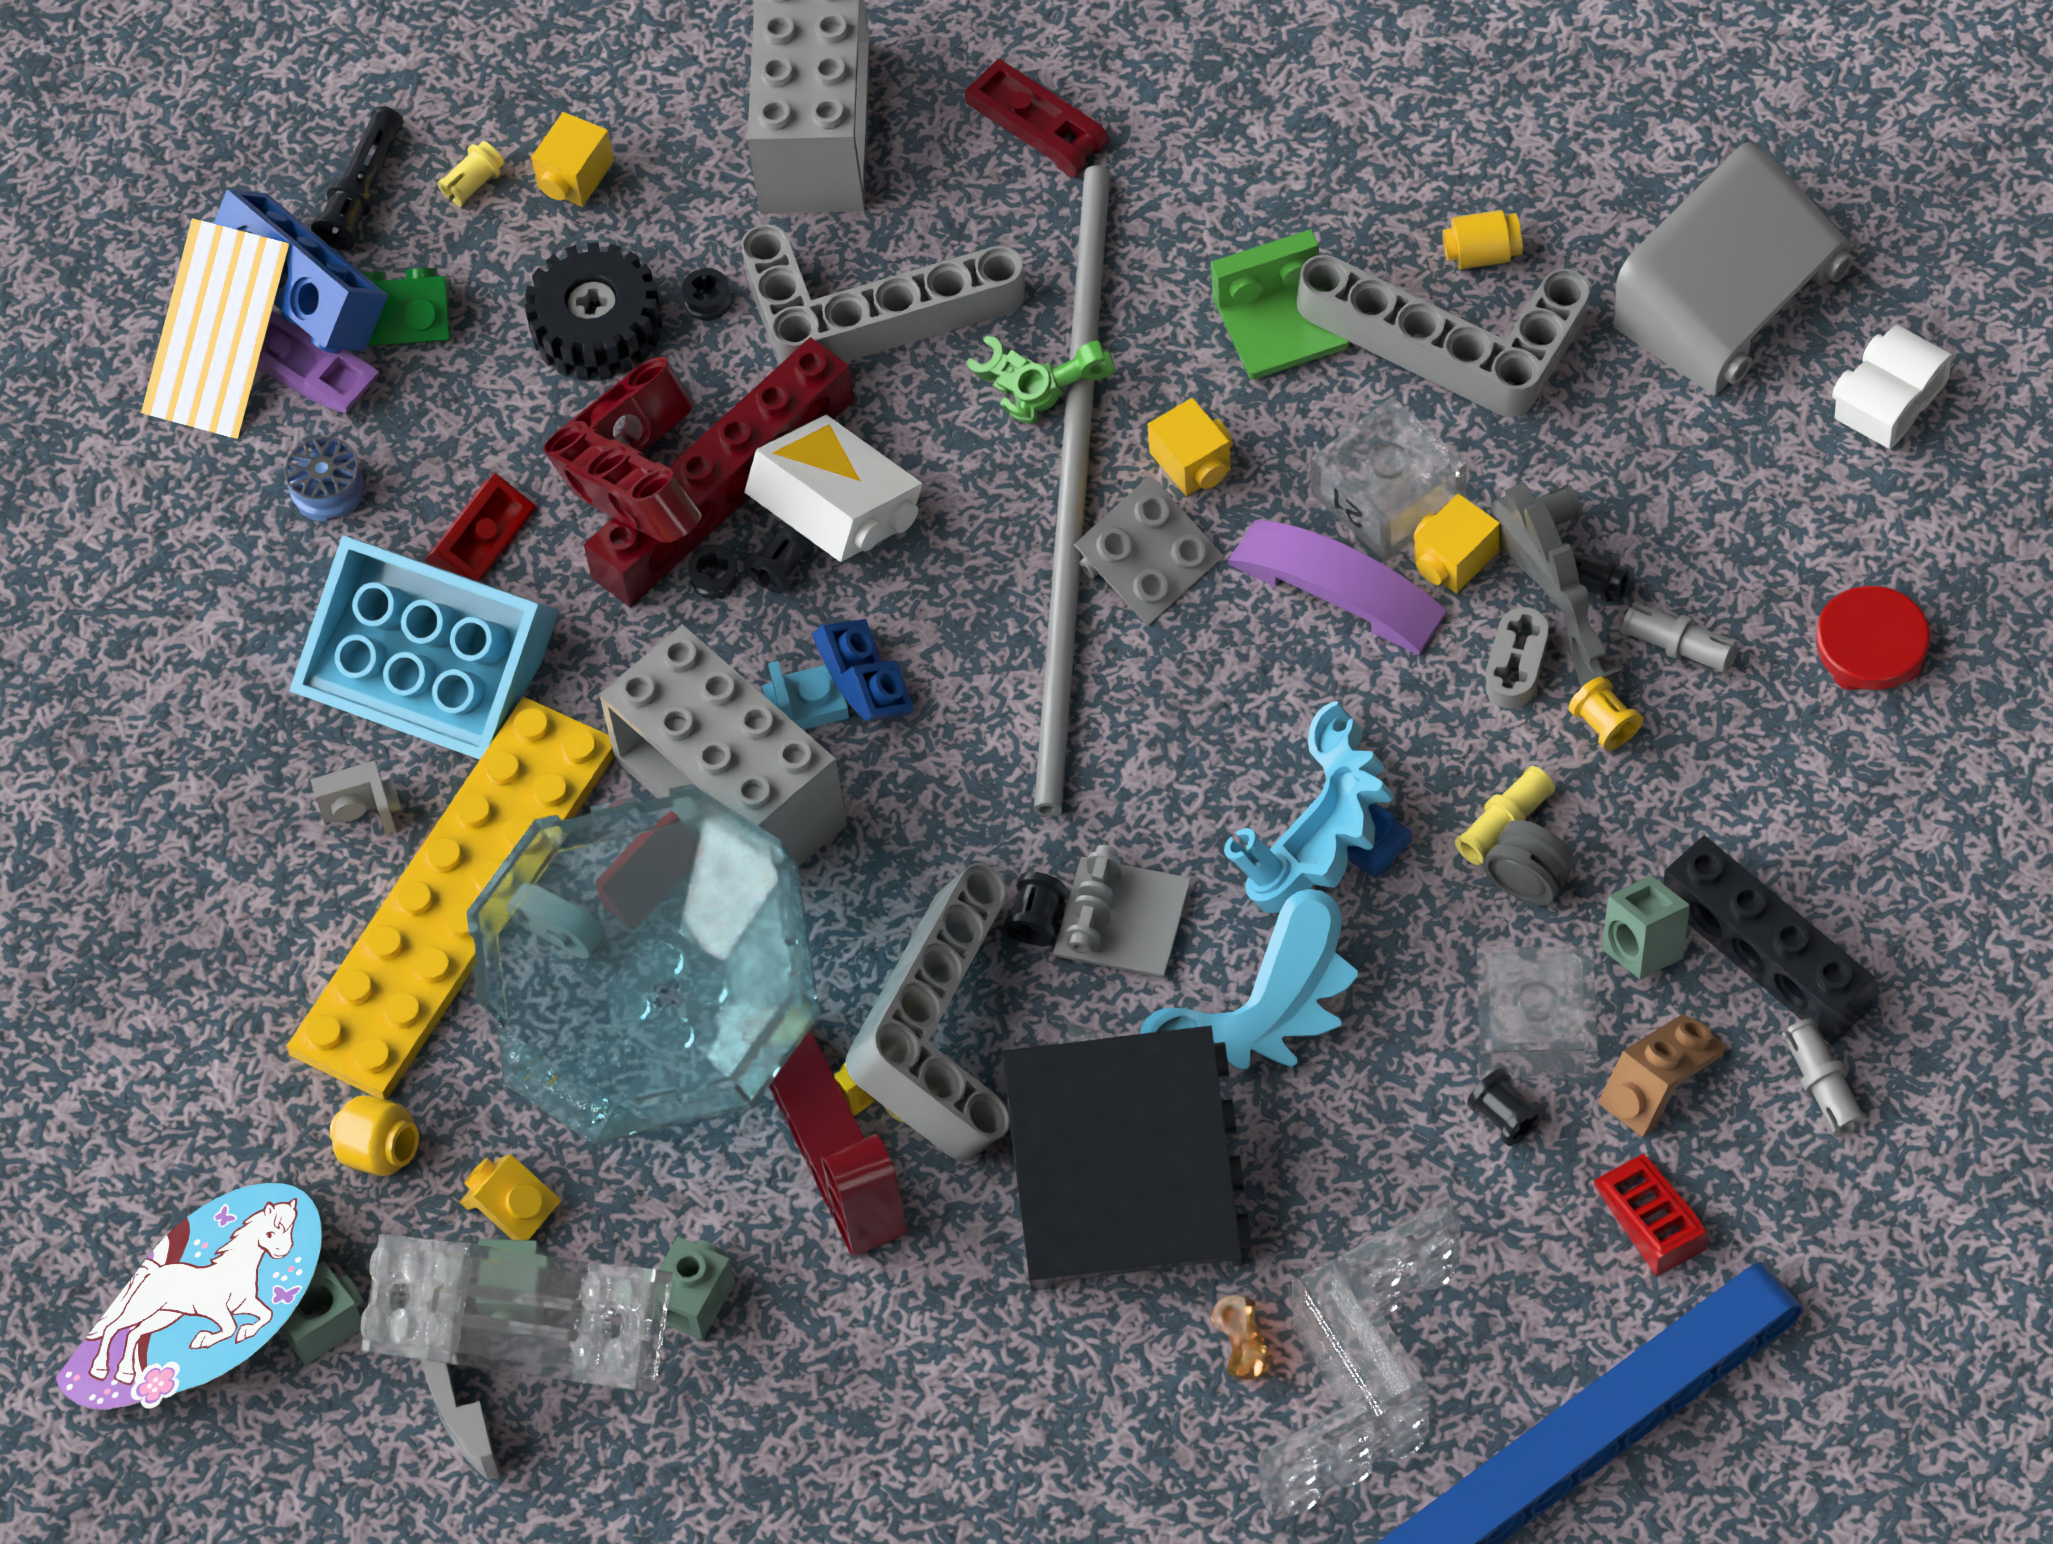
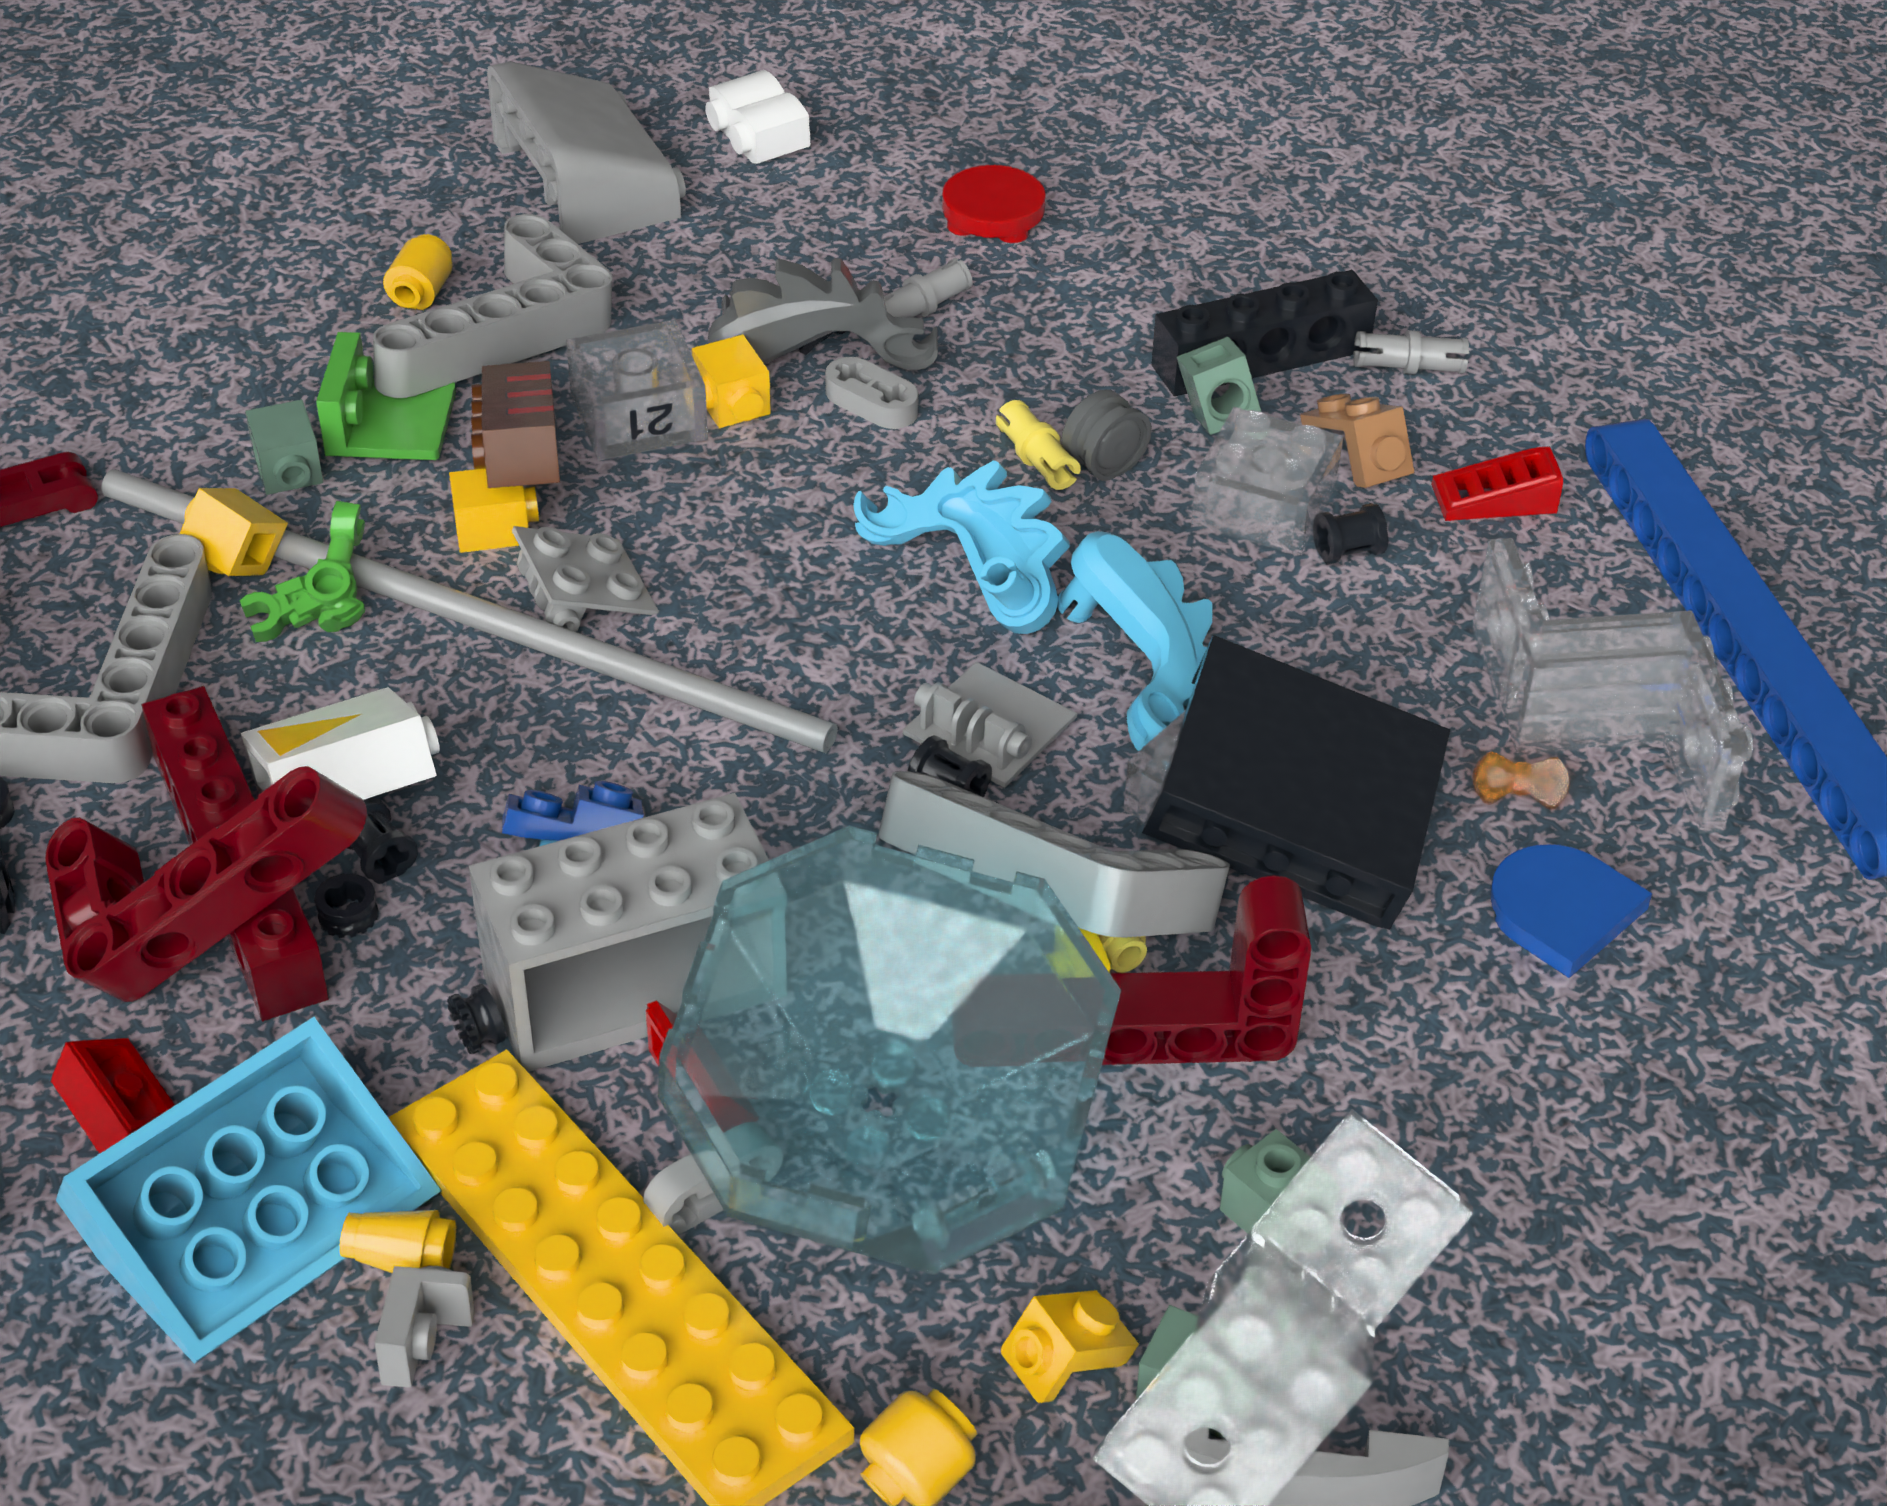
camera: 75 degrees left, 15 degrees down
medium lavender slope [1228,520,1447,655] -> none
yellow bush [1569,676,1643,751] -> none
none -> yellow brick [179,488,288,576]
none -> sand green brick [245,399,323,495]
none -> yellow cone [340,1210,456,1273]
none -> reddish brown brick [471,361,560,488]
none -> blue tile [1490,844,1652,978]

